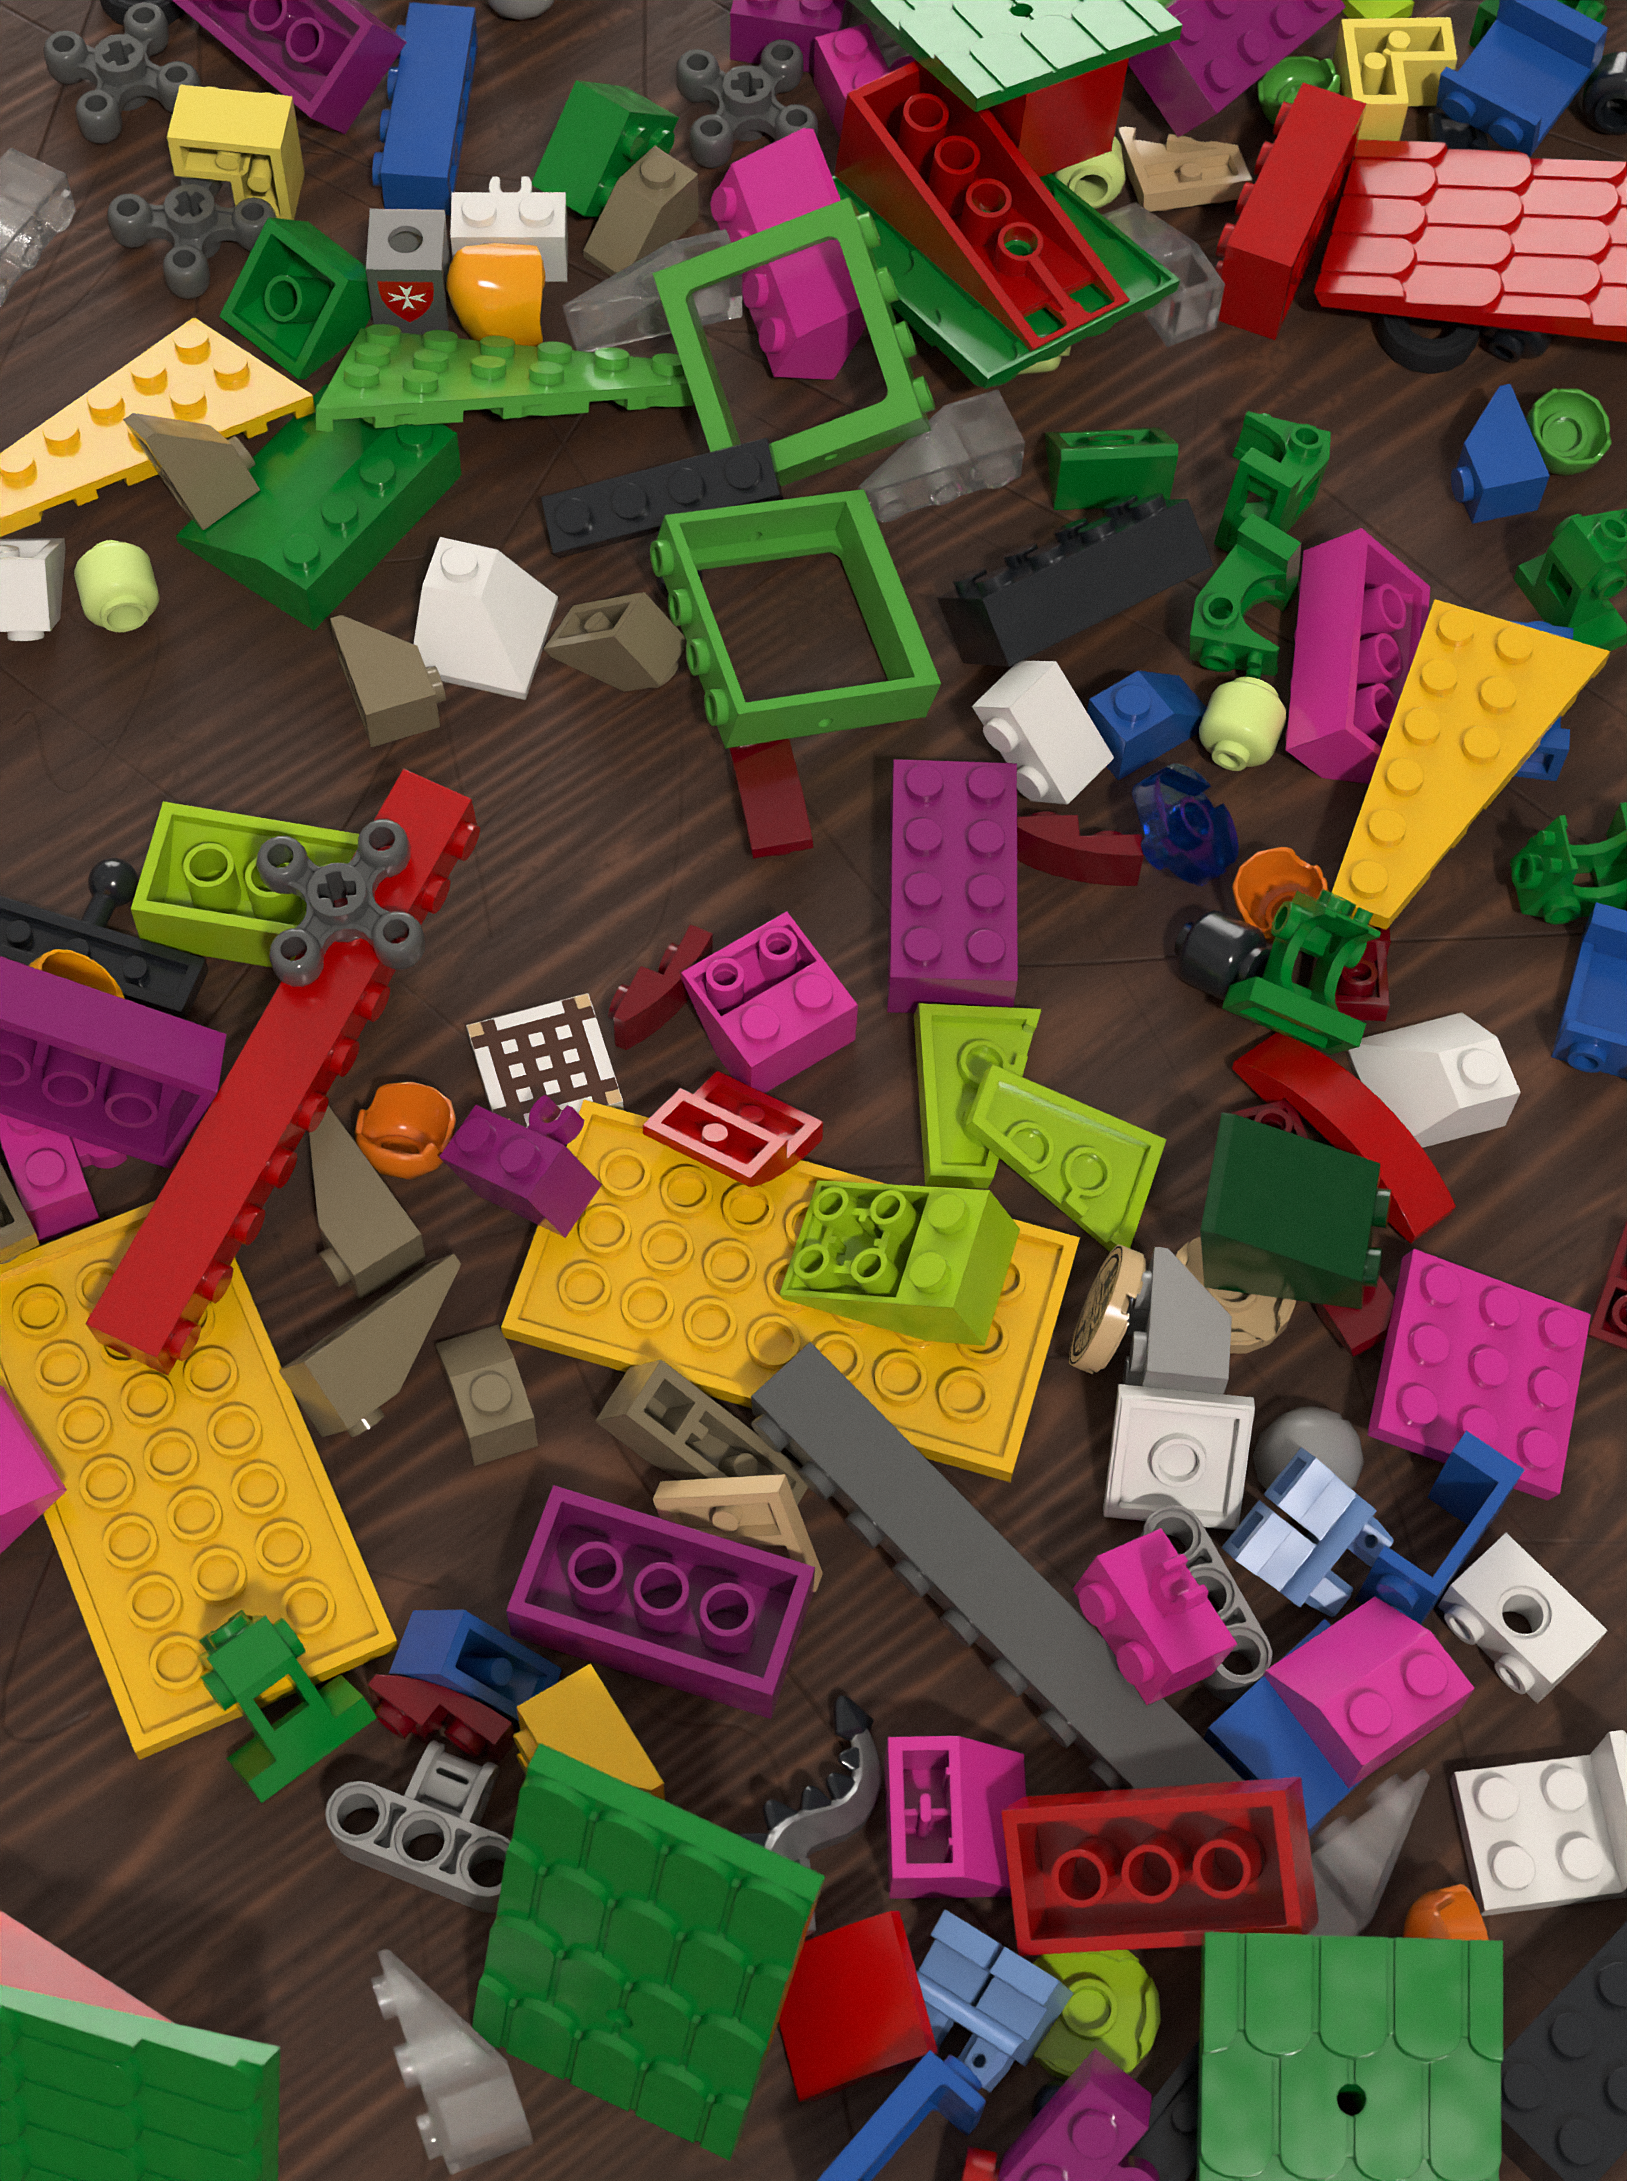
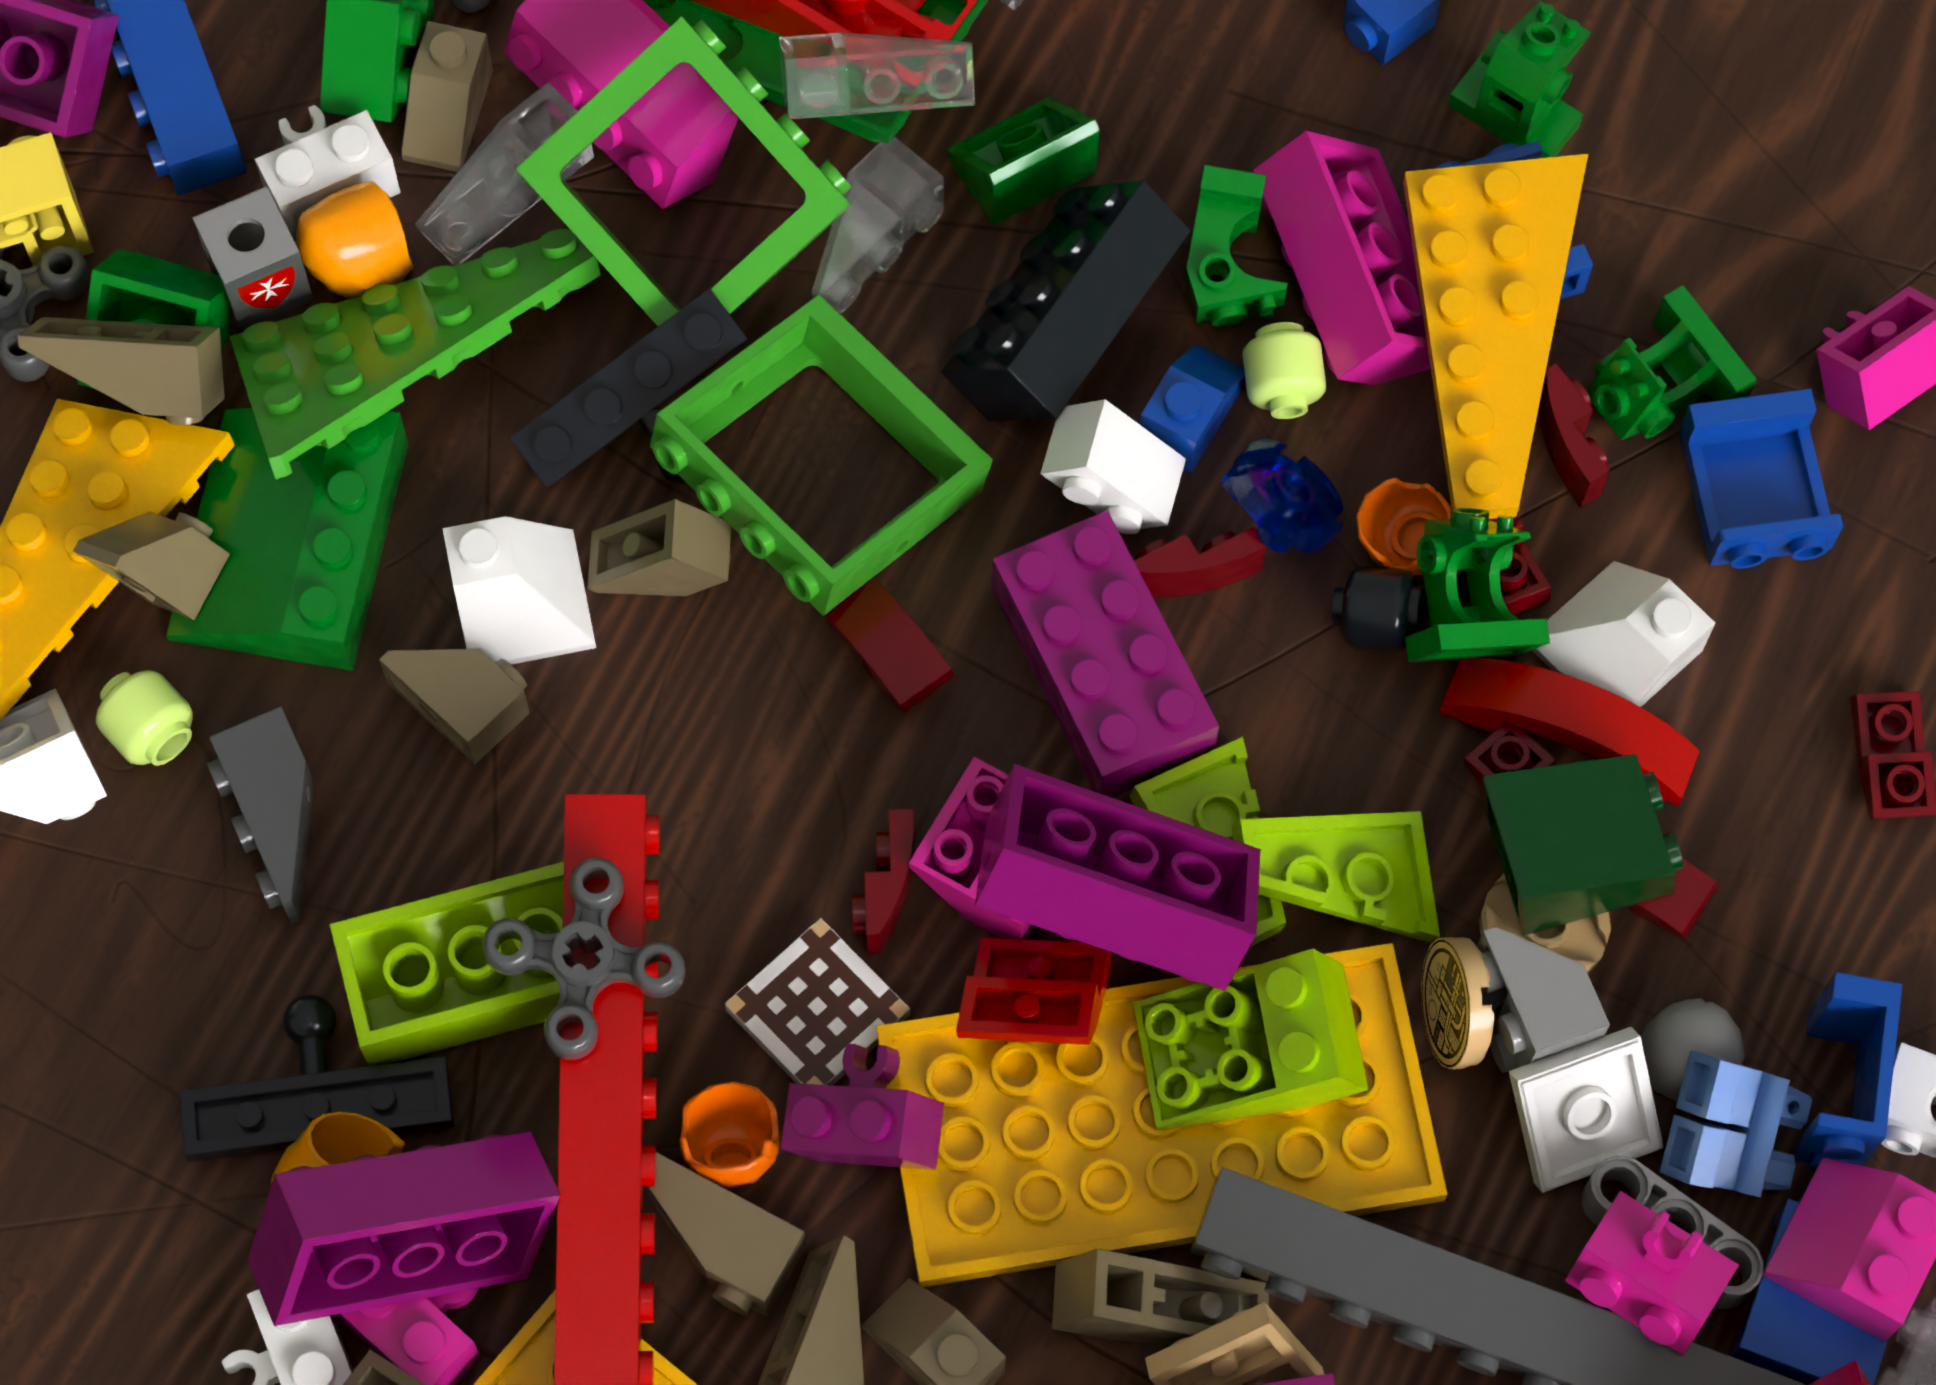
camera: 25 degrees left, 5 degrees up
green tile [1213,411,1331,553] -> none
dark pink plate [1367,1249,1591,1501] -> none
none -> dark tan slope [18,317,225,425]
none -> dark grey slope [206,706,315,924]
none -> clear slope [779,32,975,120]
none -> magenta brick [975,764,1261,991]
none -> dark red slope [1538,363,1610,508]

